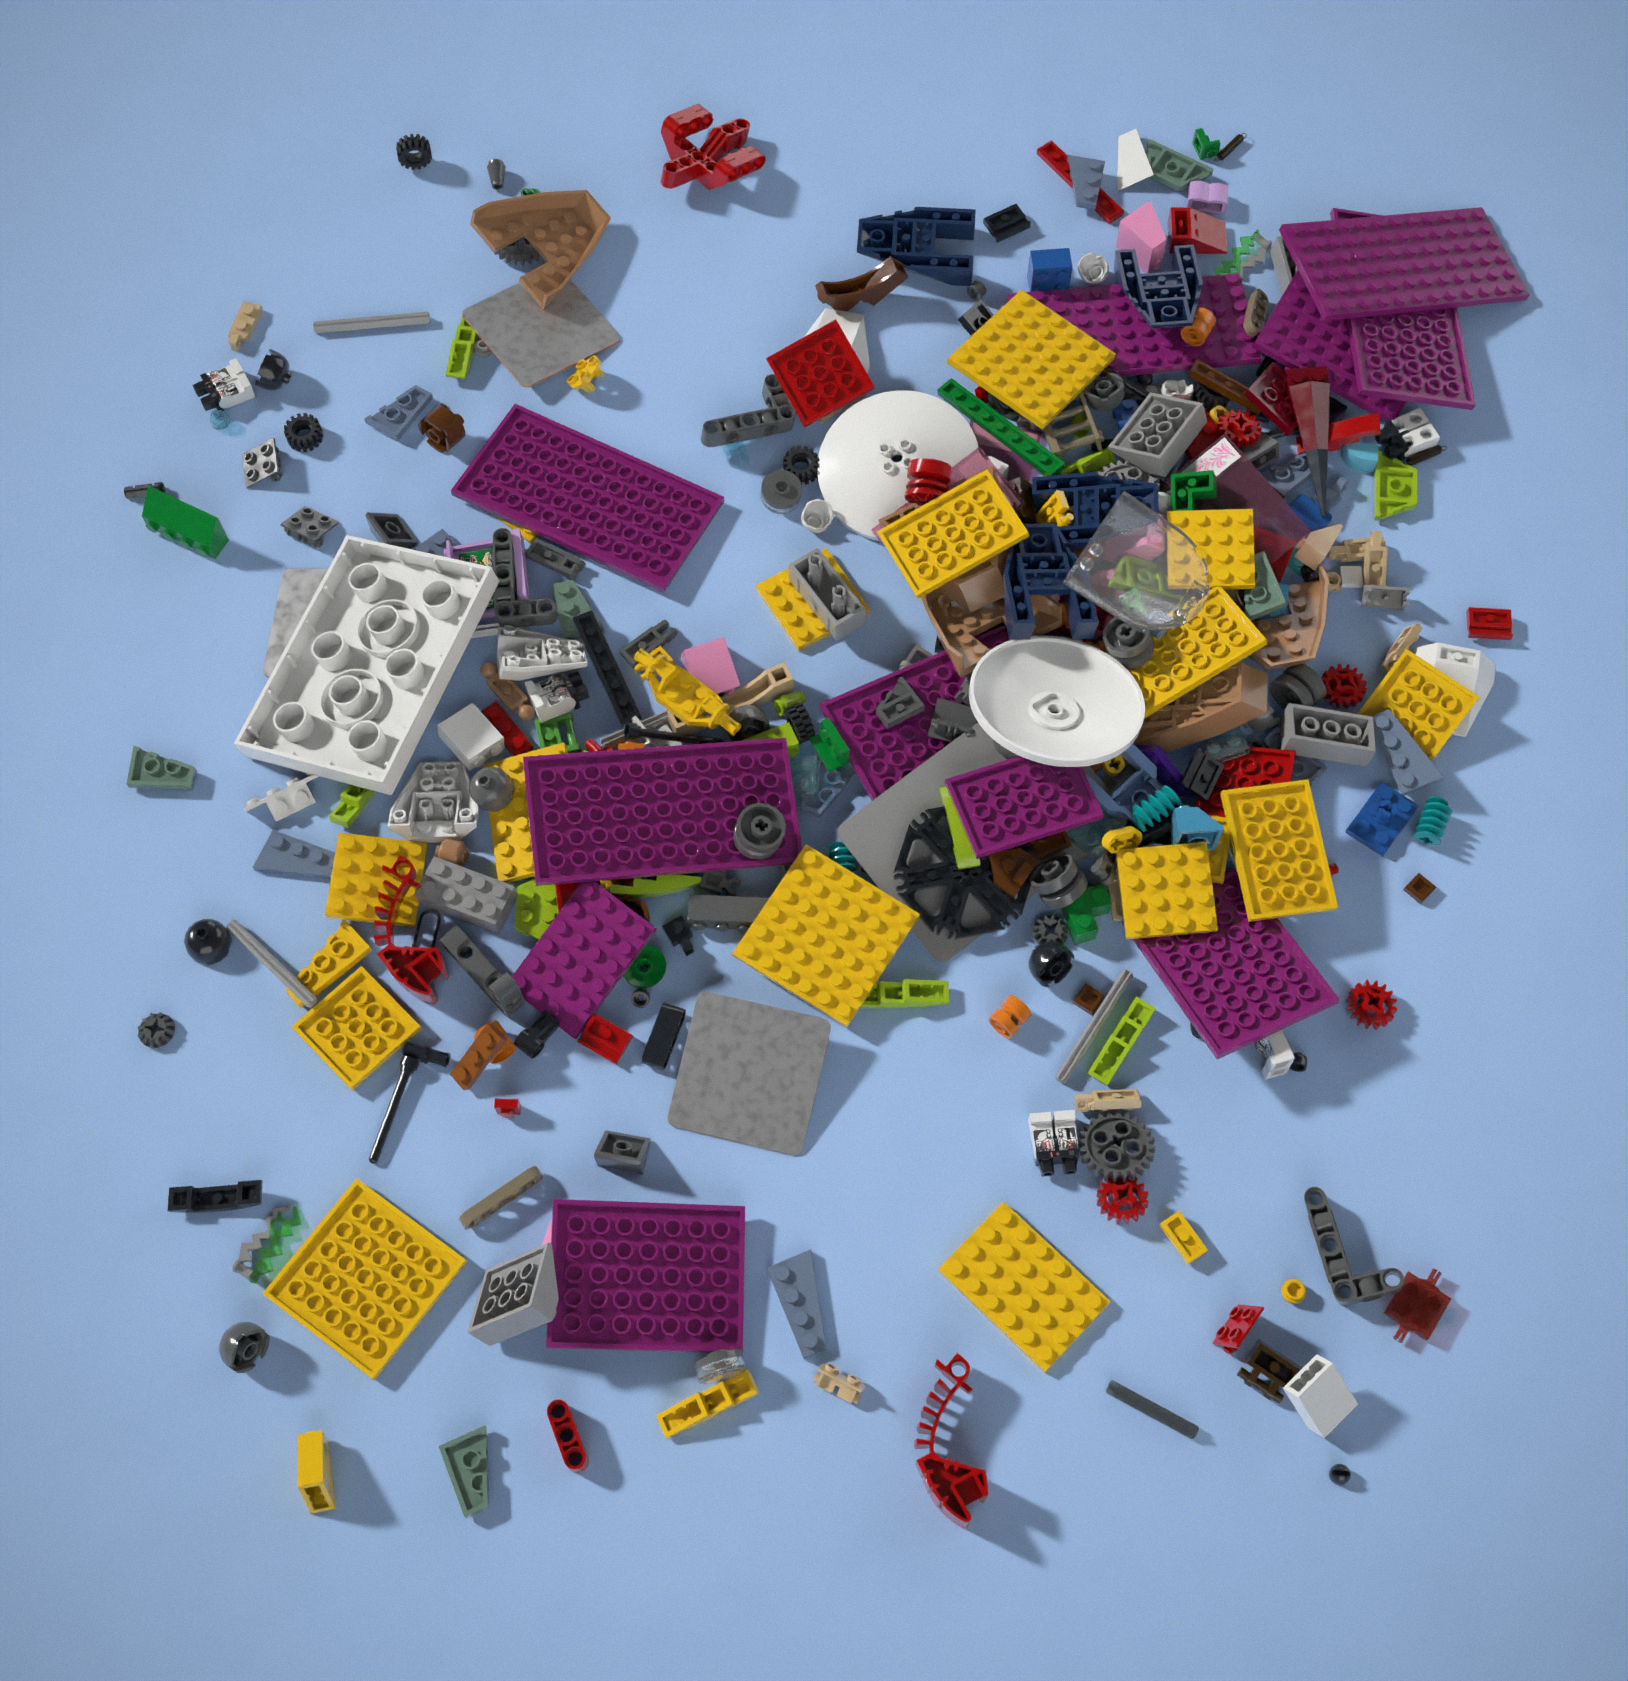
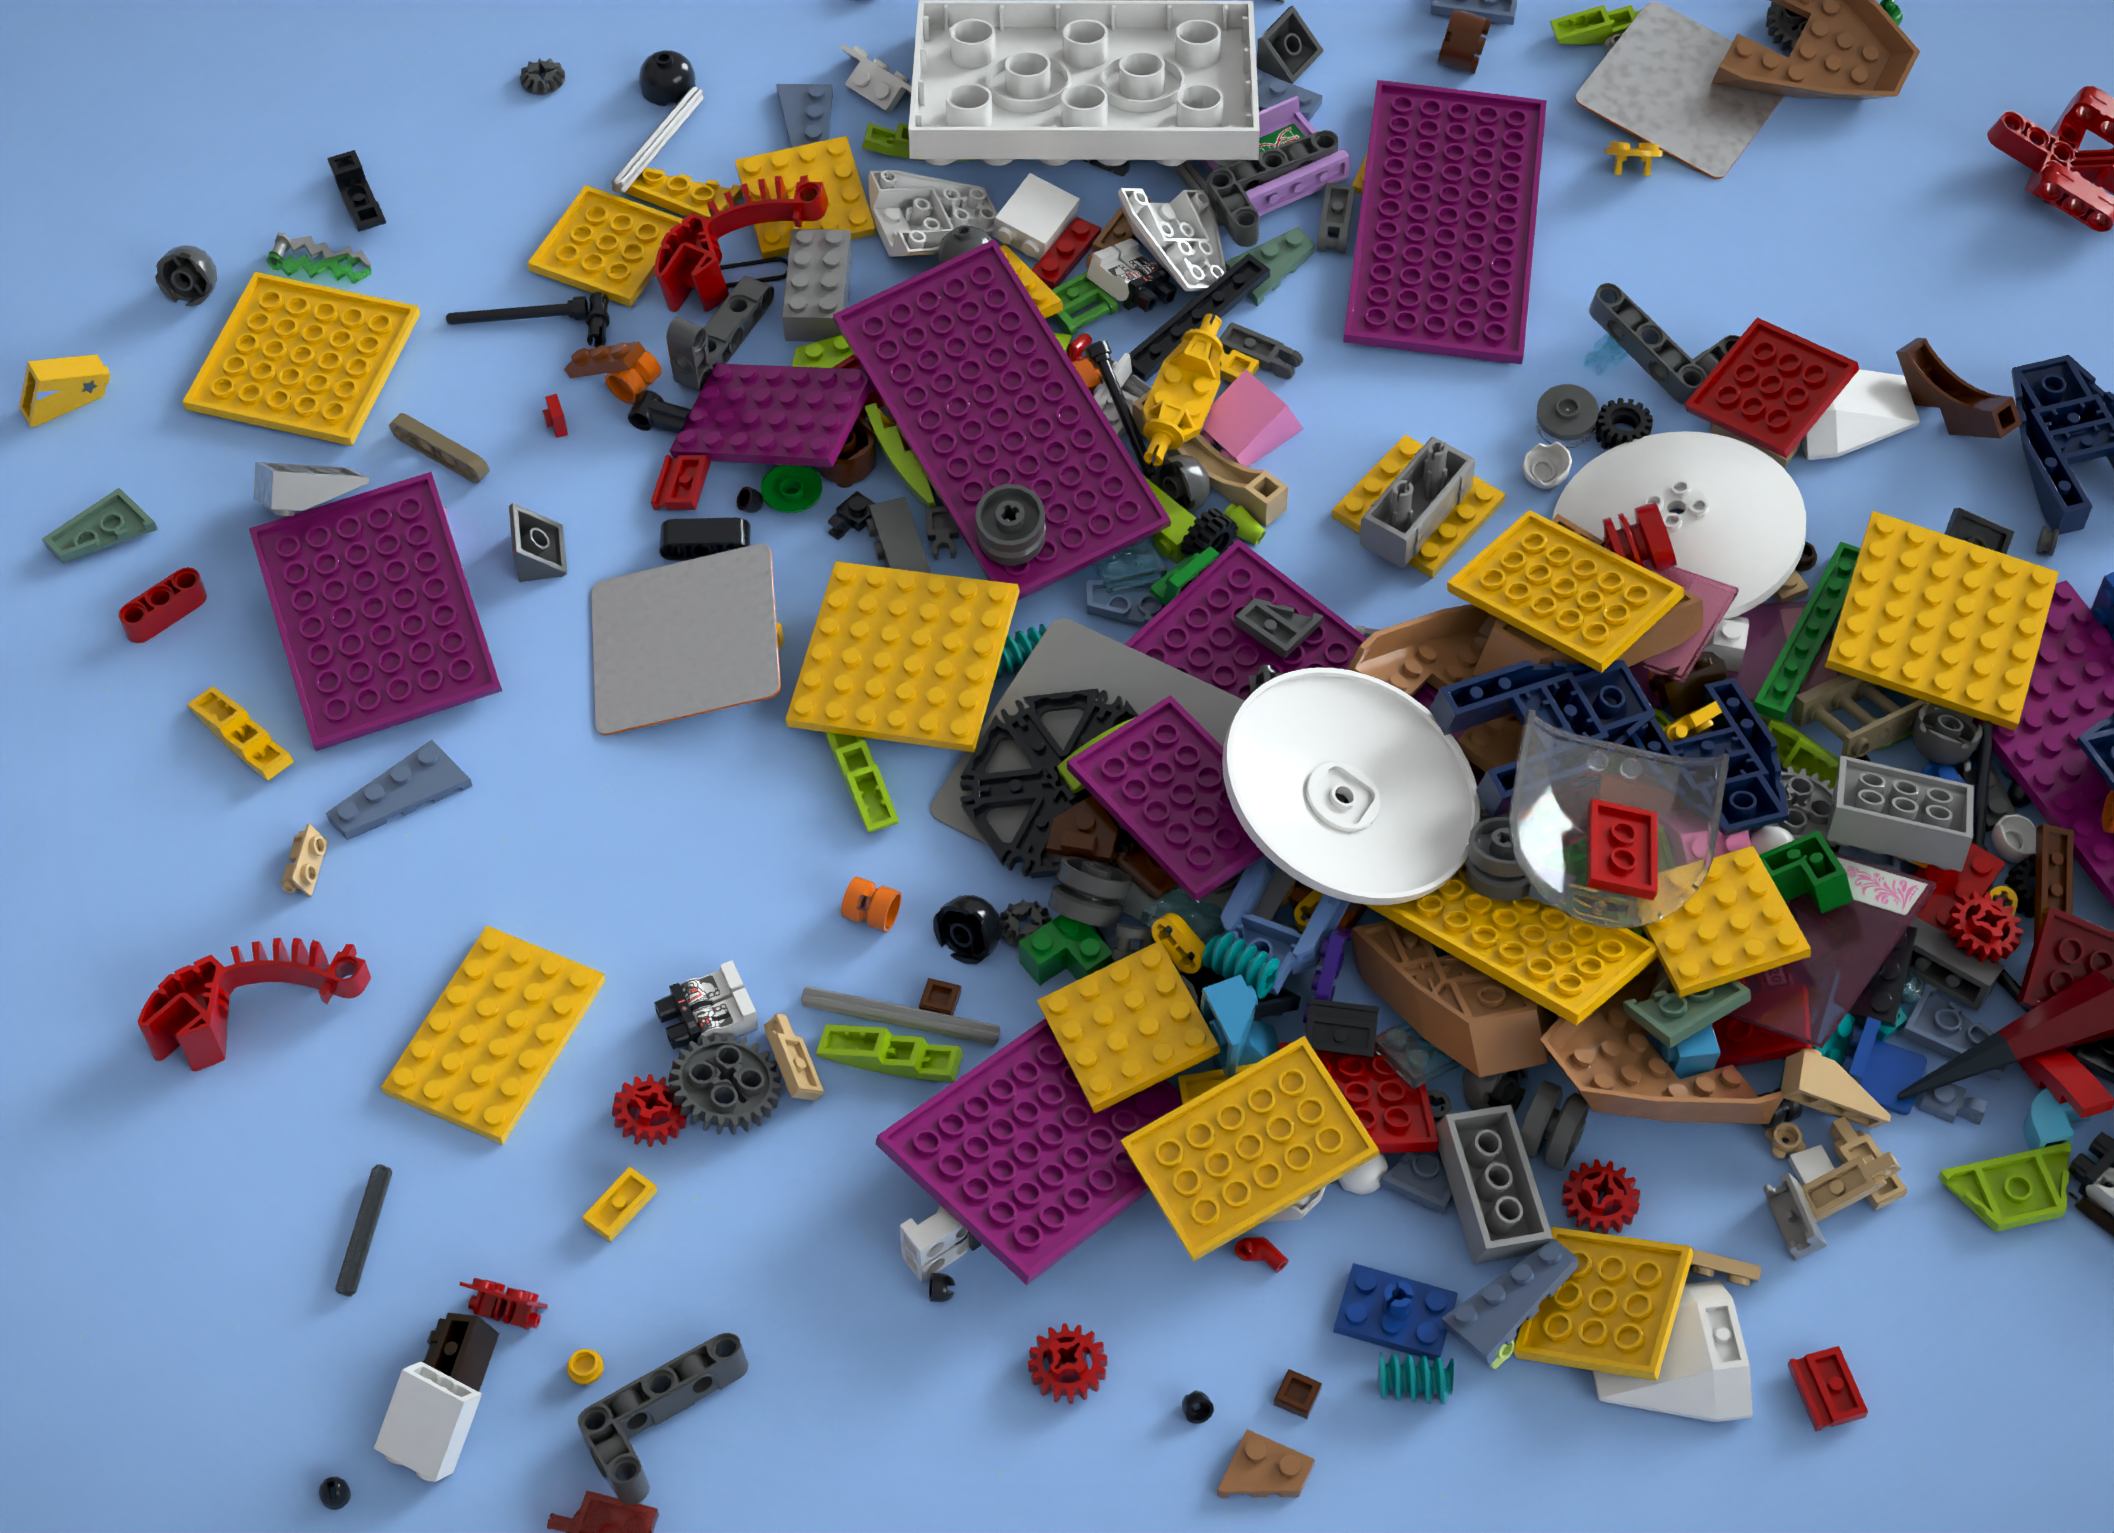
camera: 70 degrees right, 10 degrees down
medium nougat head [435,839,469,866] -> none
clear piece [694,1349,747,1384] -> none
none -> black hinge [1182,1390,1214,1424]
none -> medium nougat wing [1217,1429,1315,1498]
none -> red plate [1586,798,1658,901]

